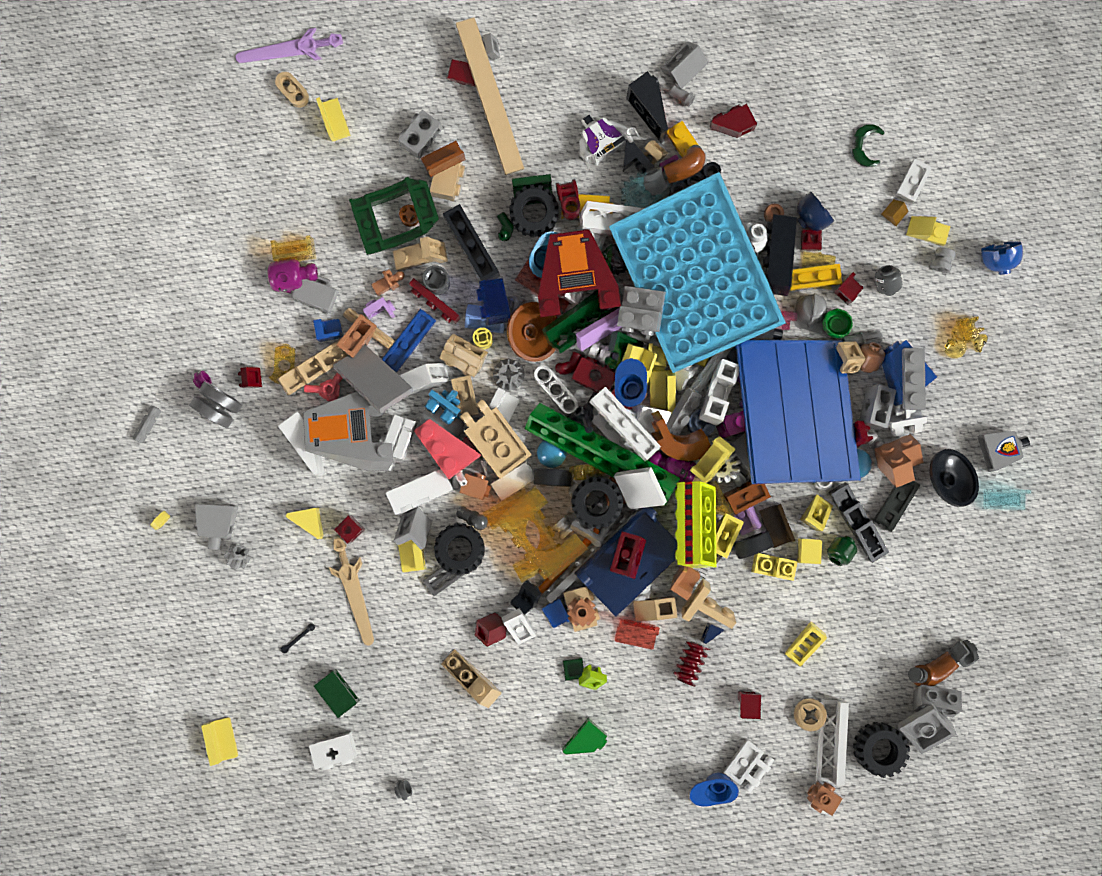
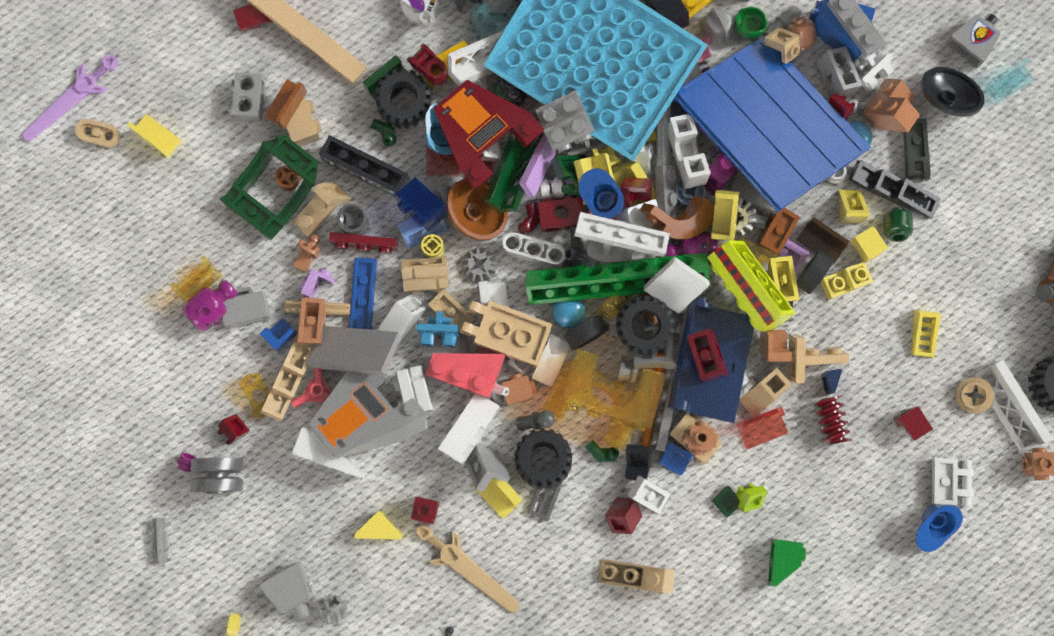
camera: 30 degrees left, 5 degrees down
none -> dark green arm [585,440,619,462]
none -> dark red panel [620,177,652,208]

